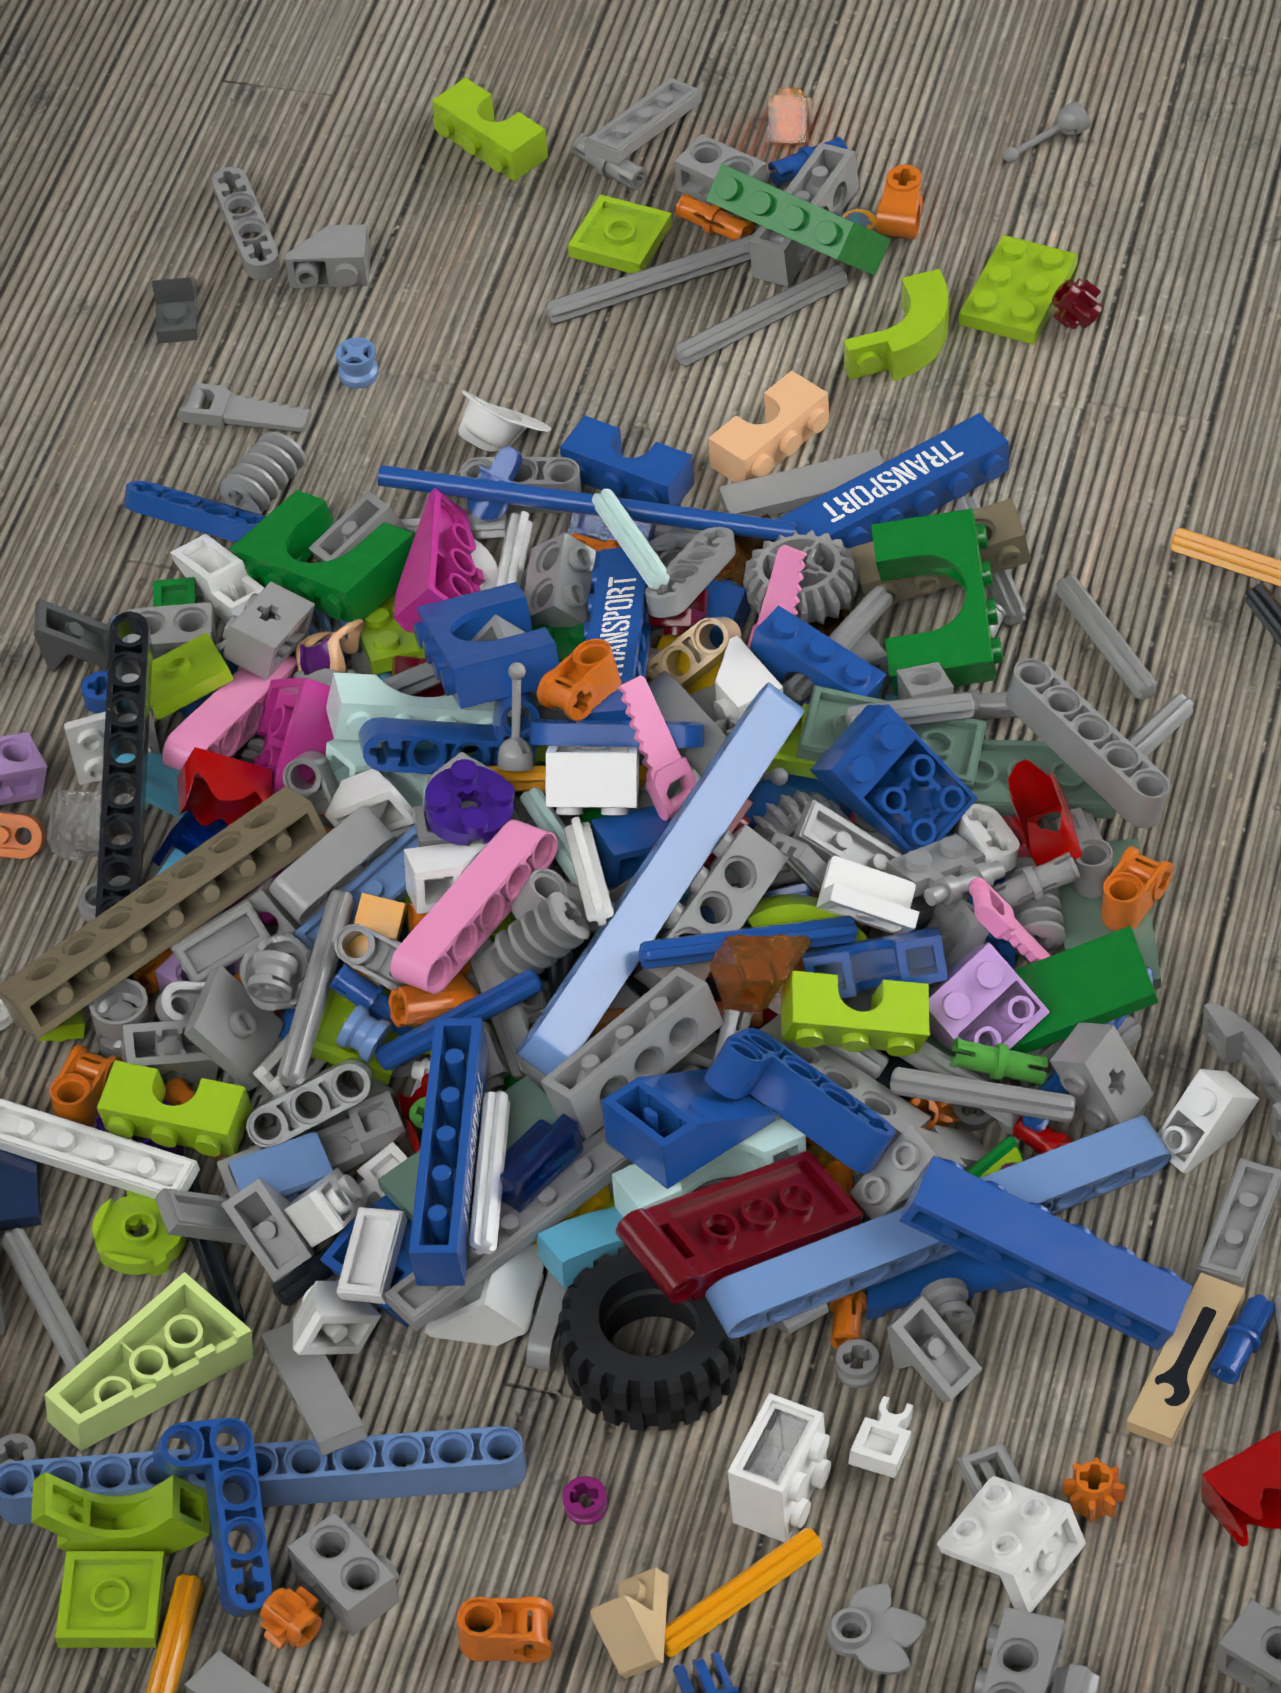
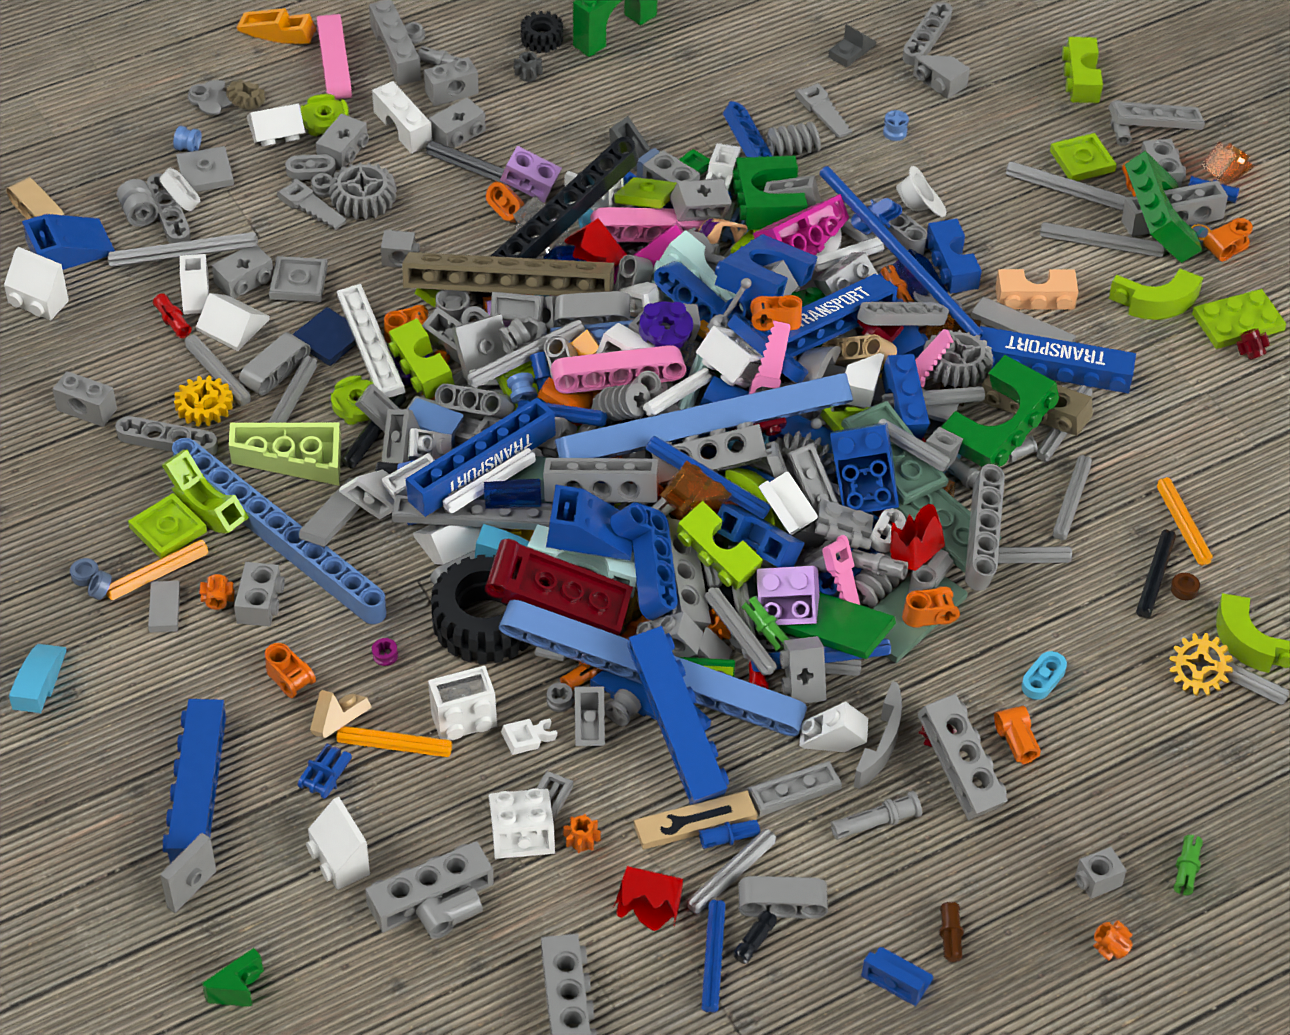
camera: 40 degrees right, 0 degrees up
blue beam [153,1418,272,1618] -> none
light aqua axle [592,489,670,590] -> none
light grey plate [826,1584,927,1675] -> none

